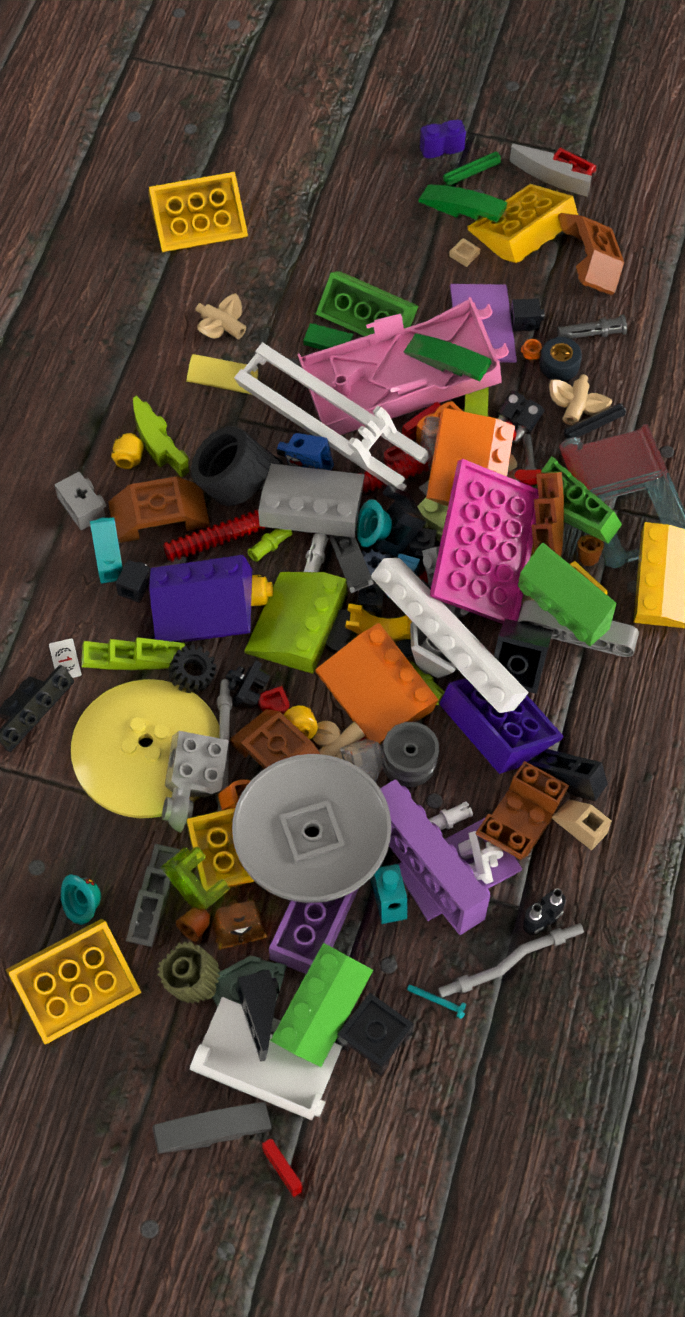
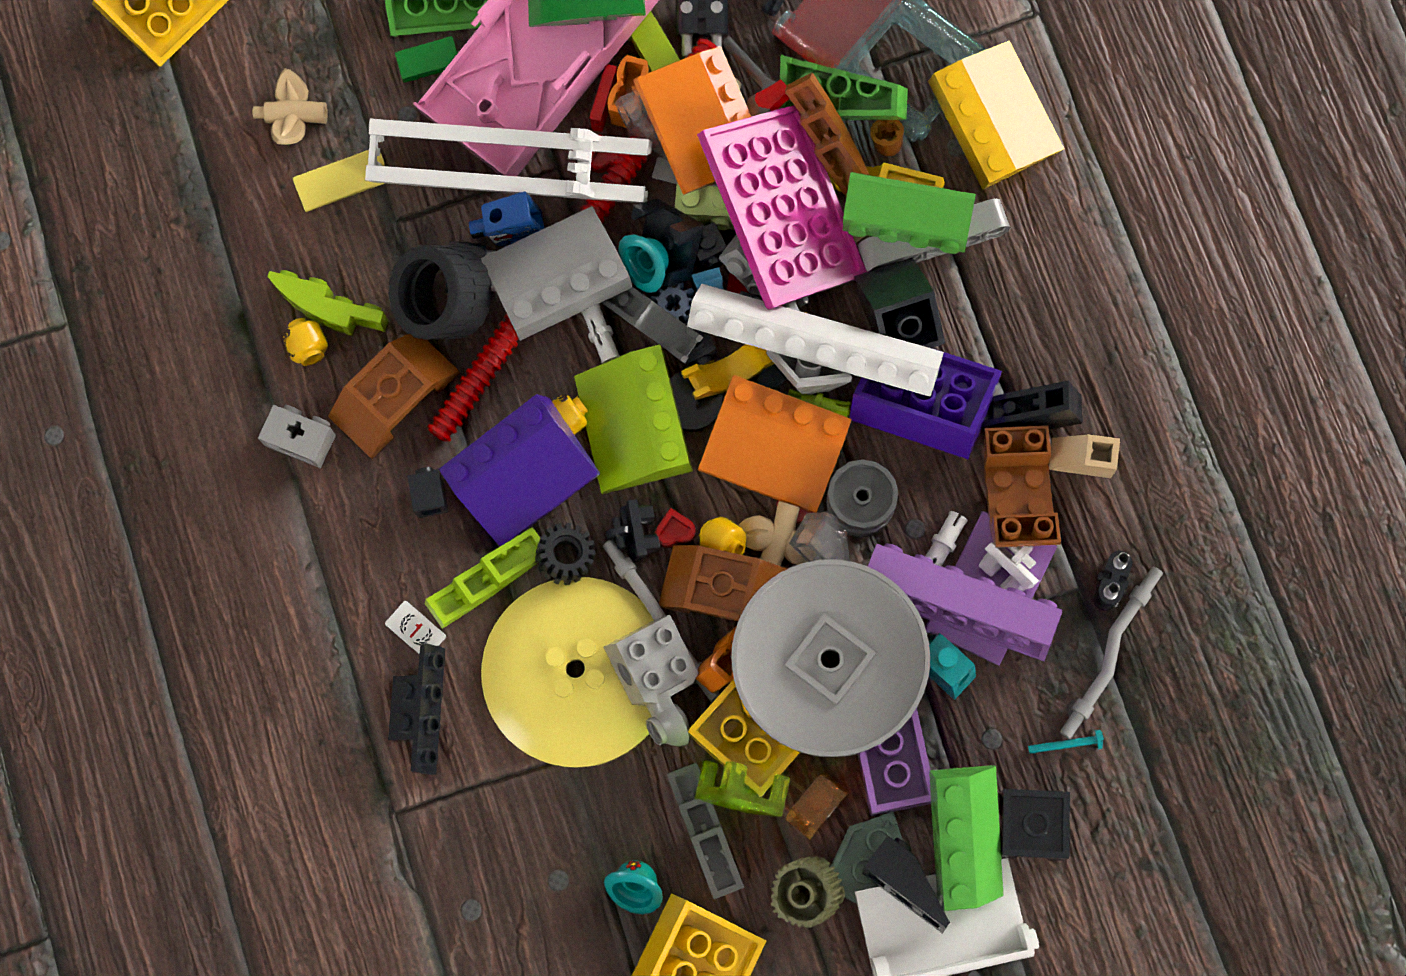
camera: 25 degrees left, 15 degrees up
teal slope [90,517,123,584] -> none
dark orange hat [176,907,210,941] -> none
lime pin [247,528,292,562] -> none

